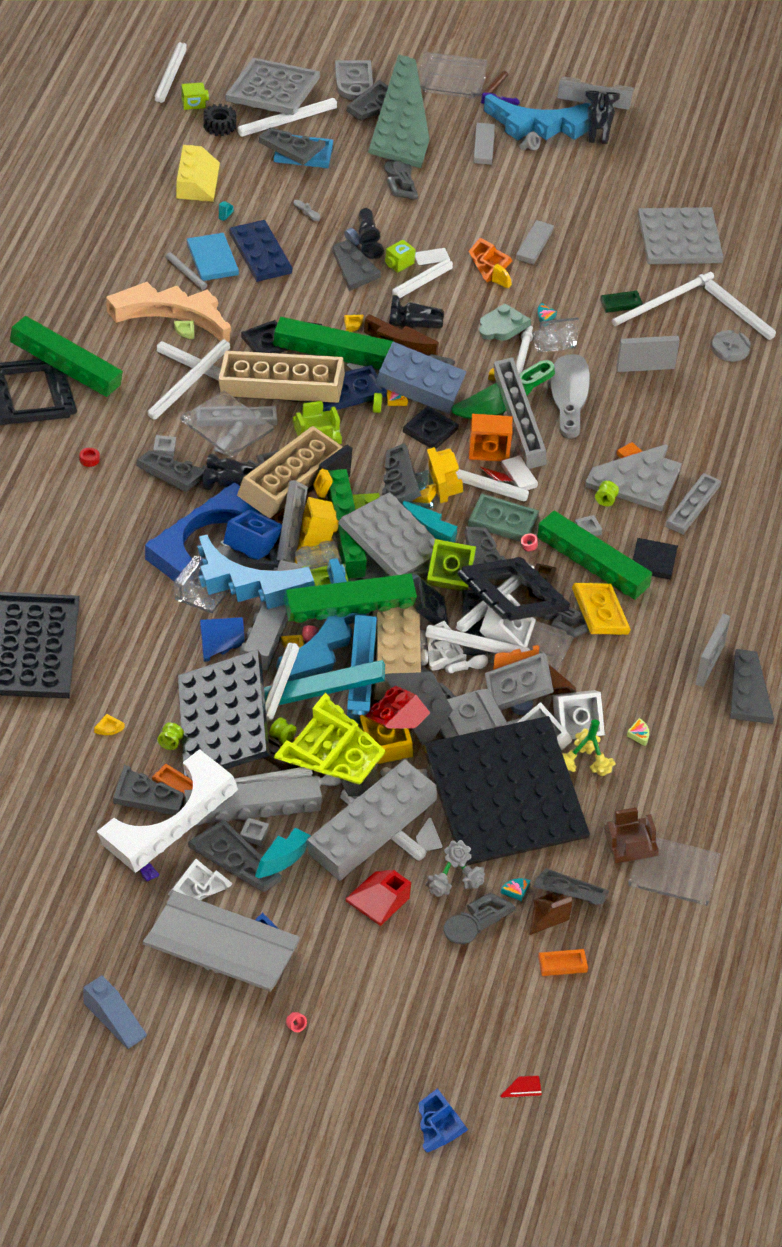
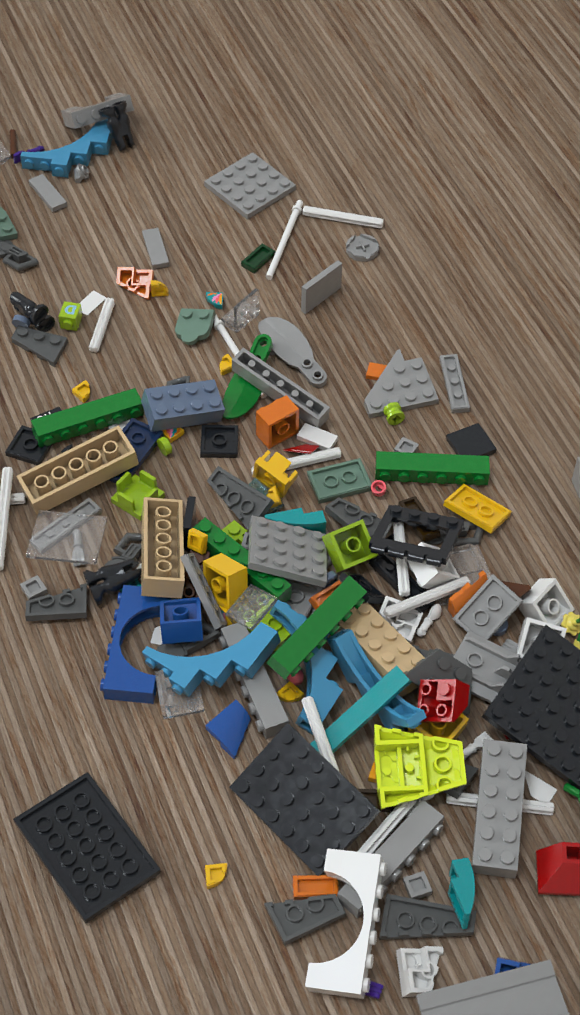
camera: 35 degrees left, 5 degrees up
lime wheel [157,723,184,750] -> none
lime wheel [269,717,297,744] -> none
reddish brown slope [364,314,439,356] -> none
black piece [389,295,444,329] -> none

